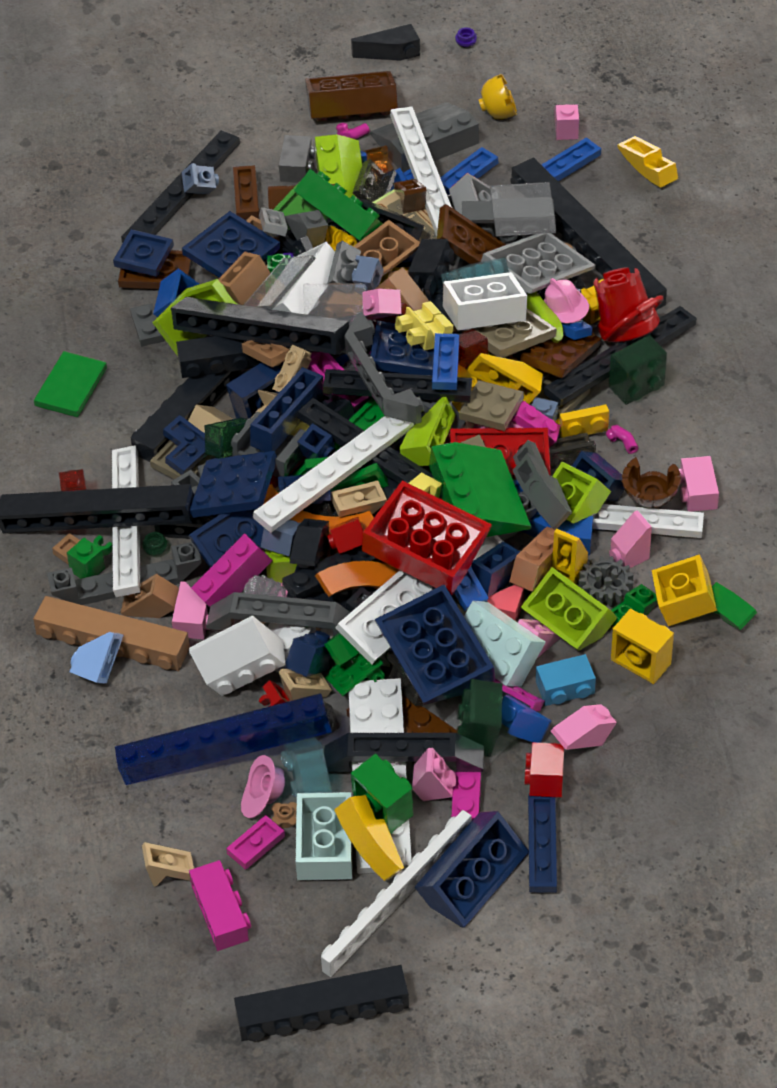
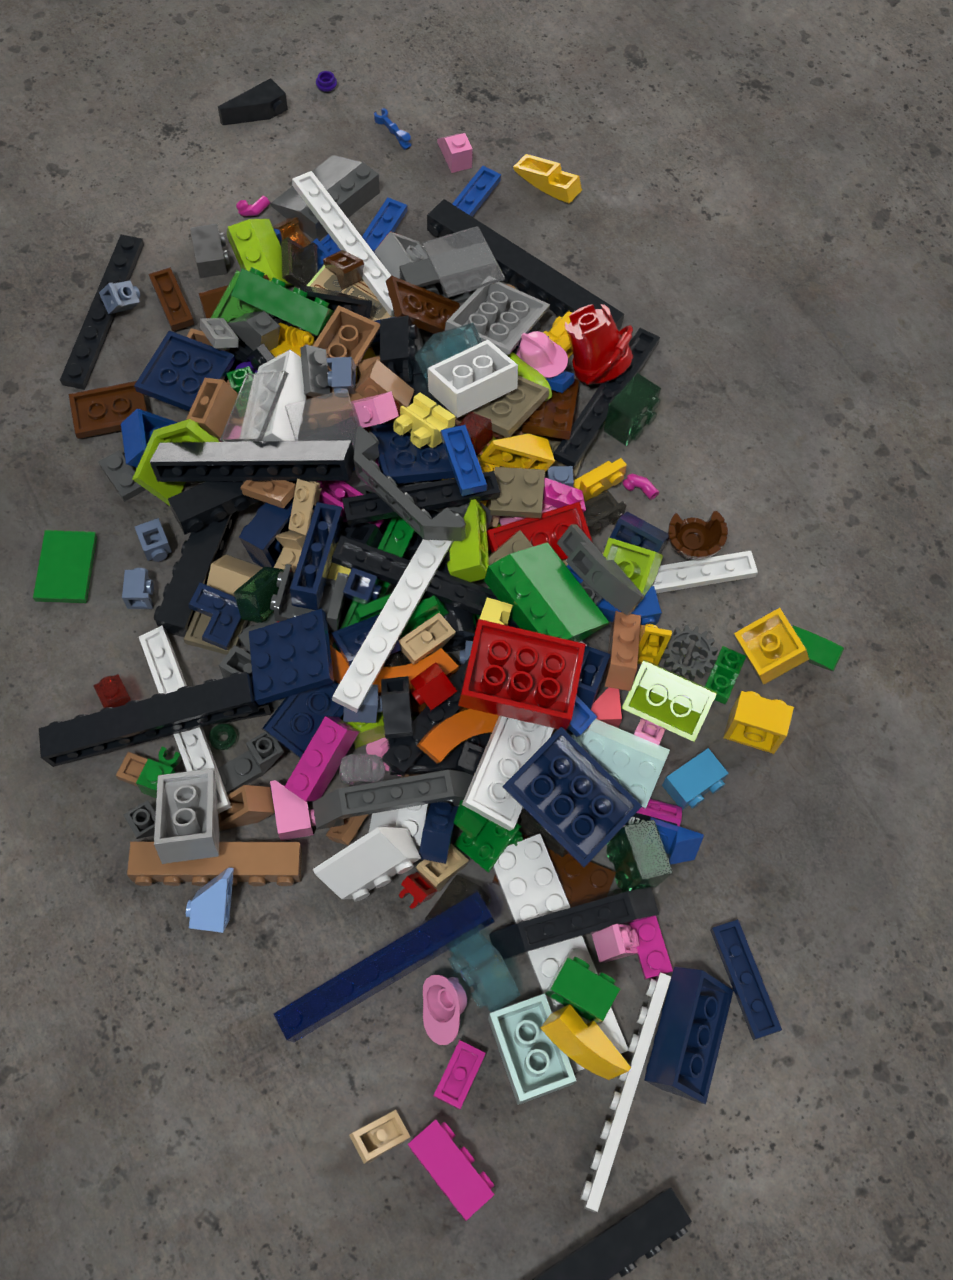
camera: 25 degrees left, 15 degrees up
dark blue plate [113,229,174,277] -> none
medium nougat plate [272,802,297,828] -> none
reddish brown slope [305,71,398,121] -> none
yellow cylinder [478,74,517,119] -> none
brick [525,742,564,797] -> none
bright pink slope [551,704,617,750] -> none
bright pink slope [609,510,652,568] -> none
bright pink brick [679,456,719,512] -> none
none -> sand blue brick [122,568,154,609]
none -> sand blue brick [134,518,172,562]
none -> light grey slope [154,768,219,864]
none -> blue piece [374,108,411,149]

